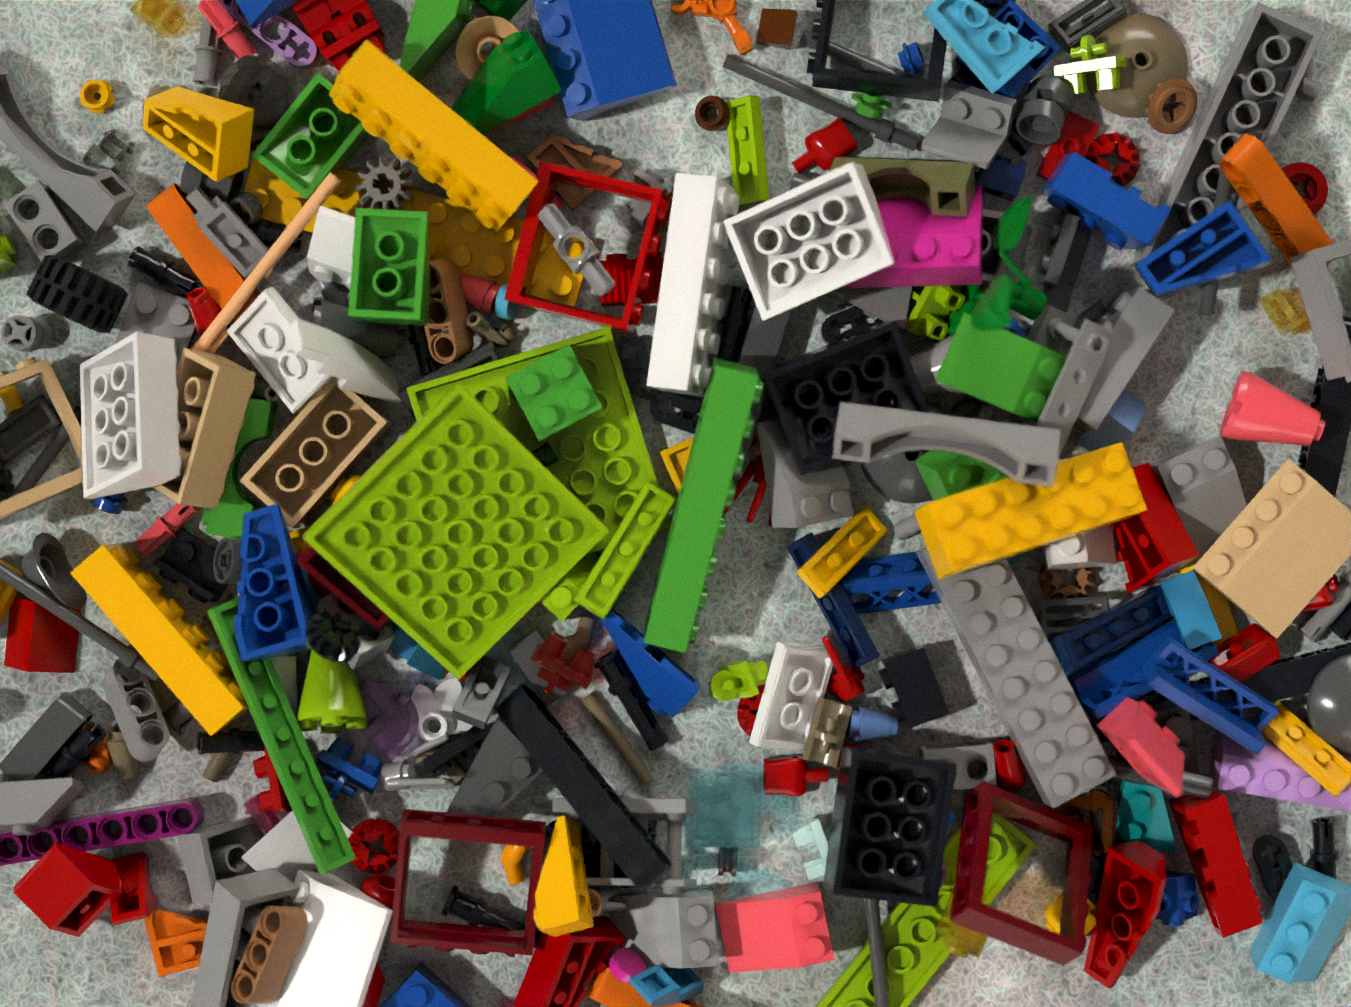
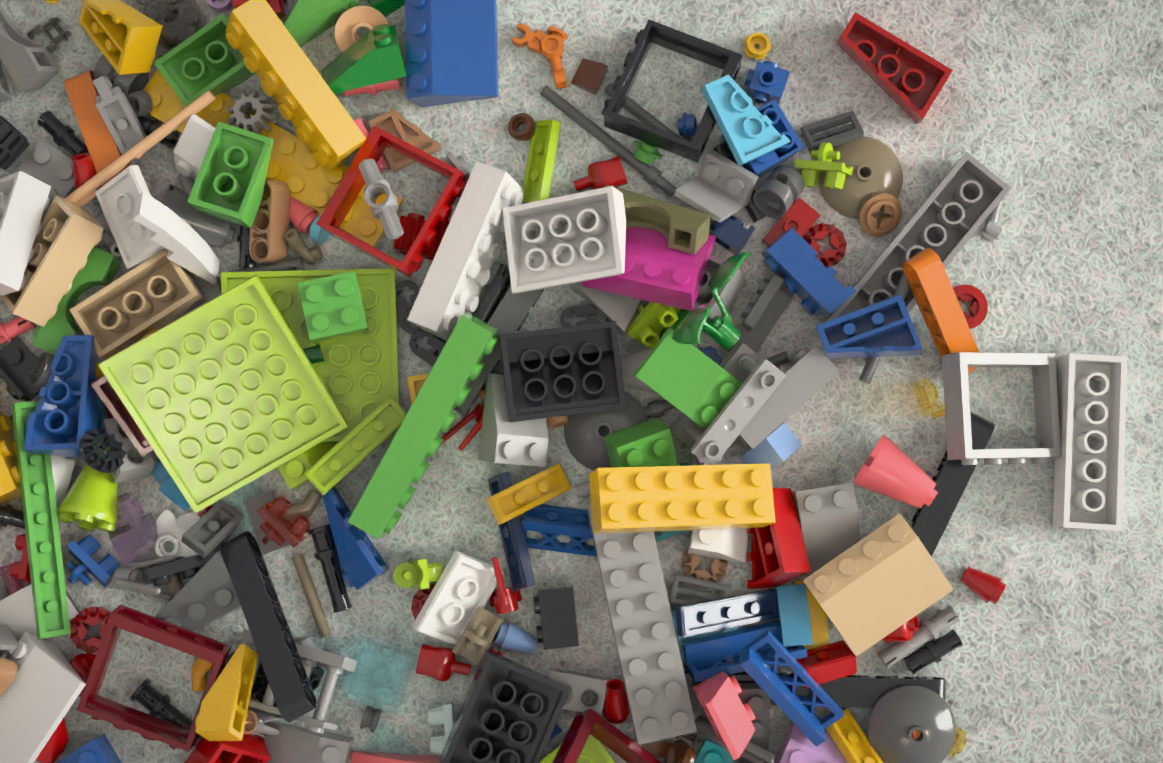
camera: 15 degrees right, 5 degrees down
light grey arch [833,402,1060,487] -> none

